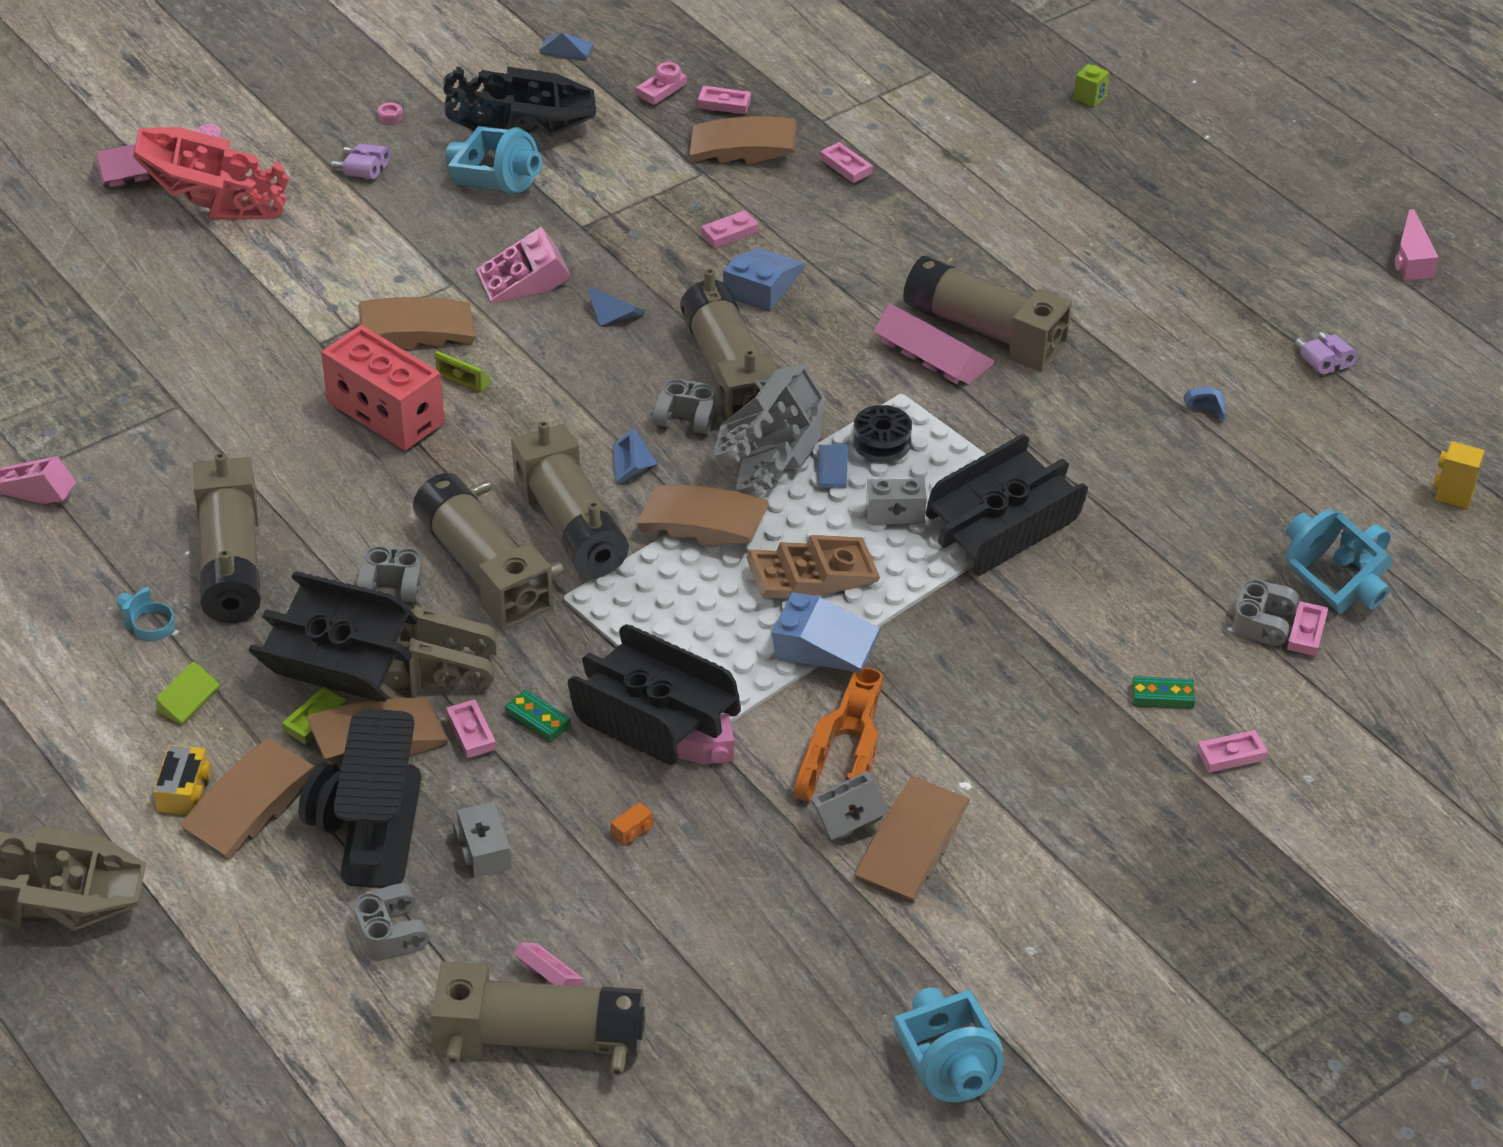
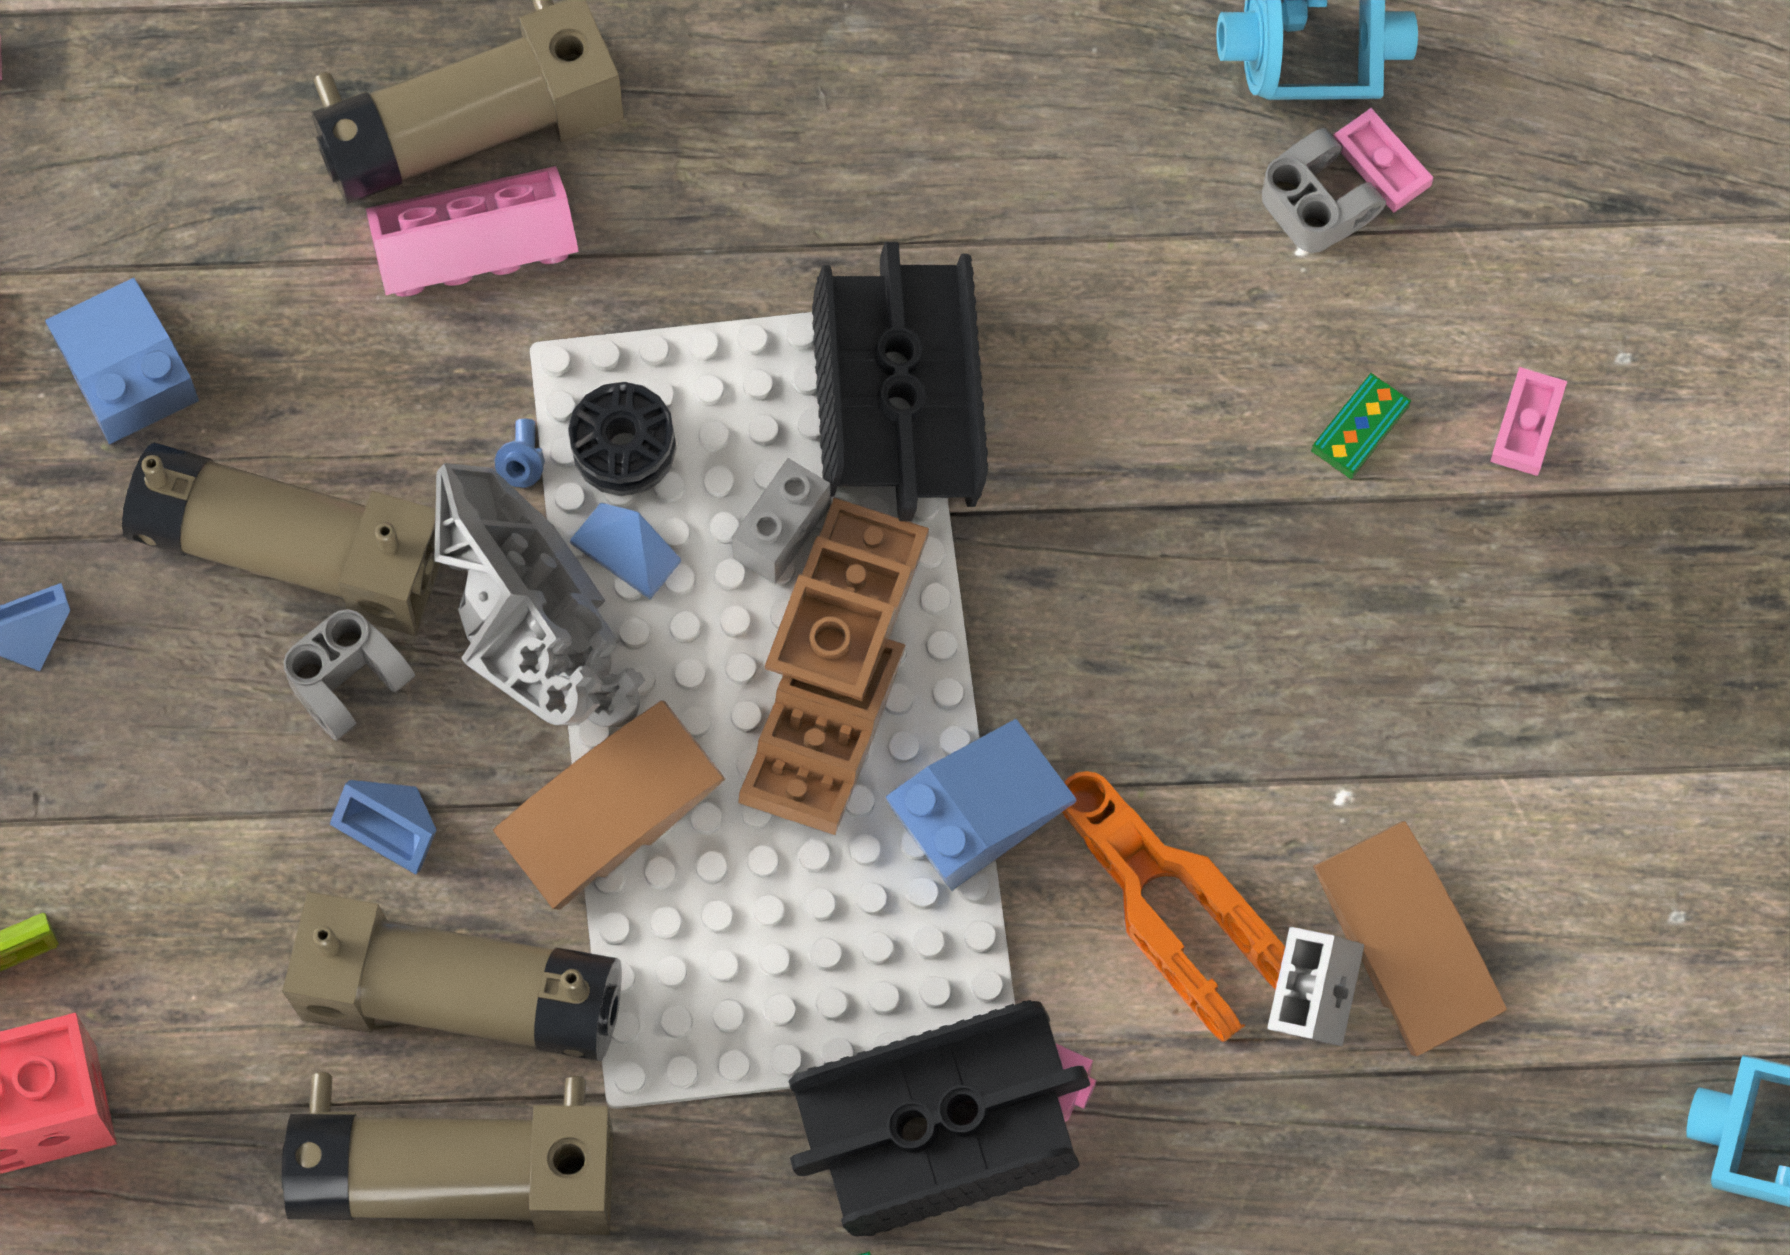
camera: 55 degrees left, 25 degrees up
none -> medium blue plate [494,418,545,488]
none -> medium nougat slope [765,497,929,701]

